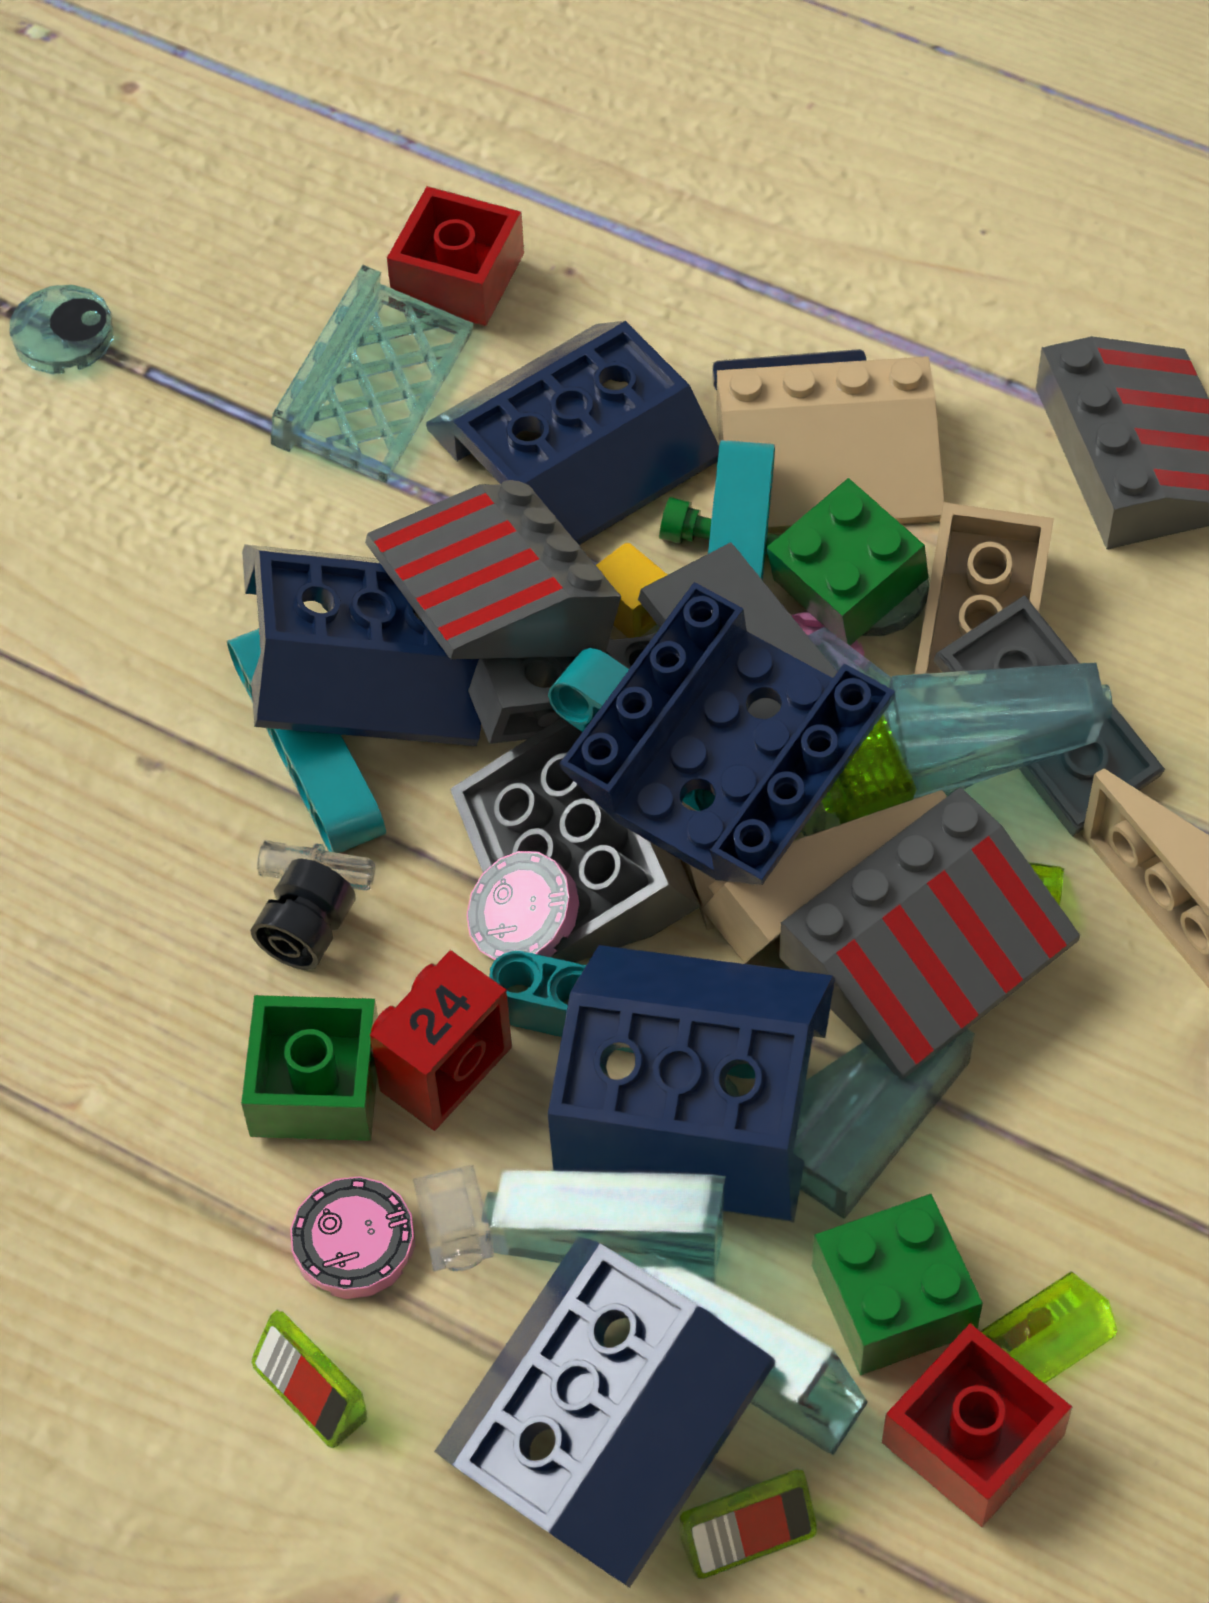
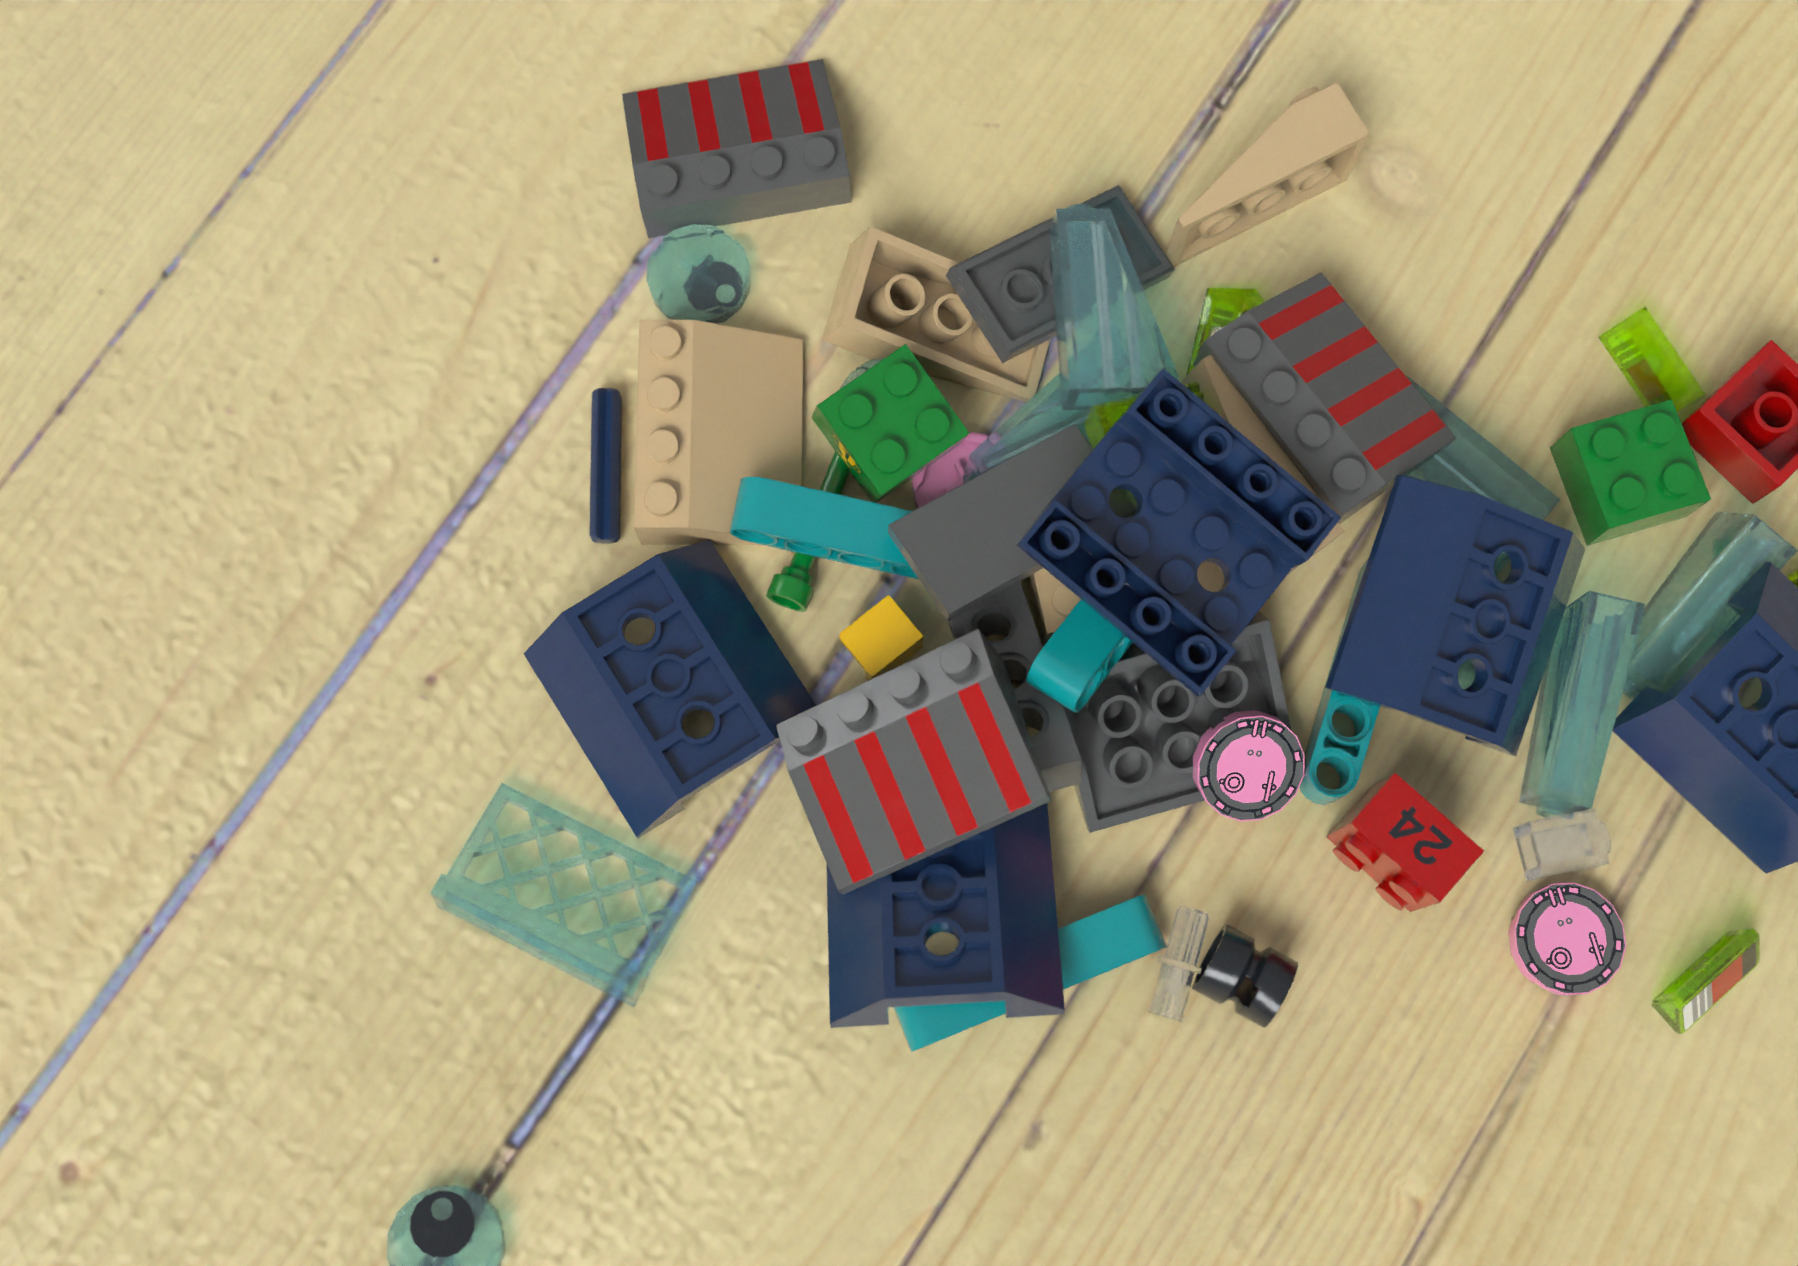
camera: 90 degrees left, 20 degrees up
green brick [241,995,378,1141] -> none
red brick [387,186,524,326] -> none
none -> clear light blue tile [646,224,751,324]

